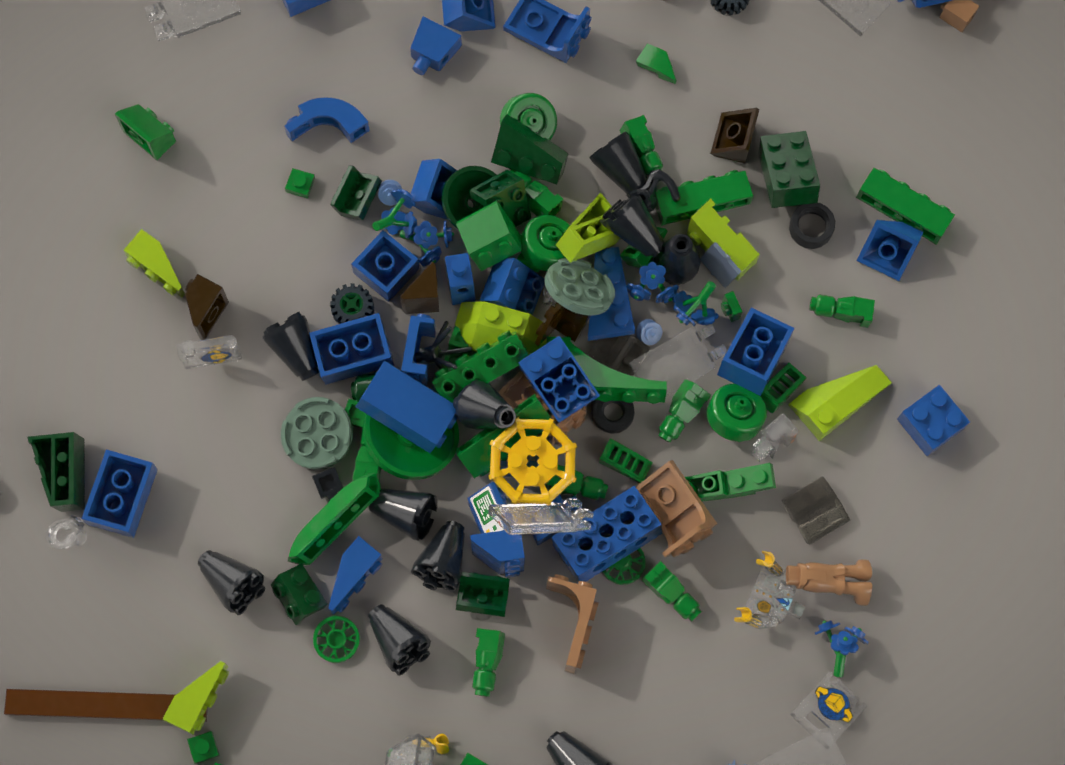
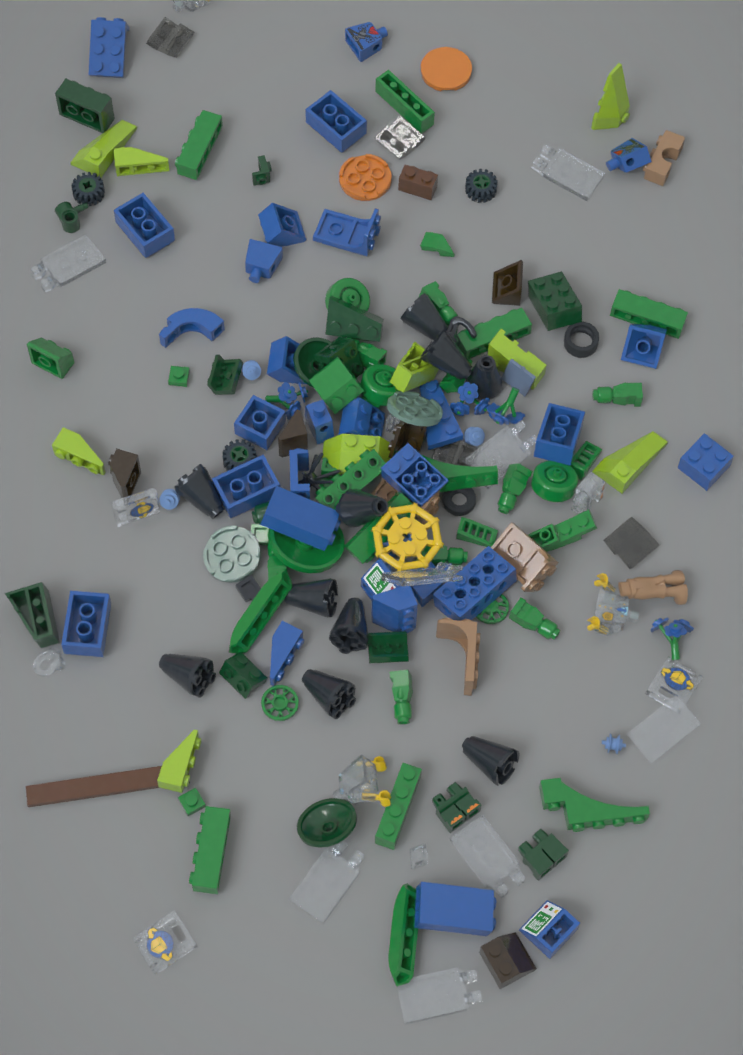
camera: 10 degrees left, 10 degrees down
blue plant [372,189,417,239] -> none
green plate [721,291,743,322] -> none
none -> medium blue wheel [159,489,180,510]

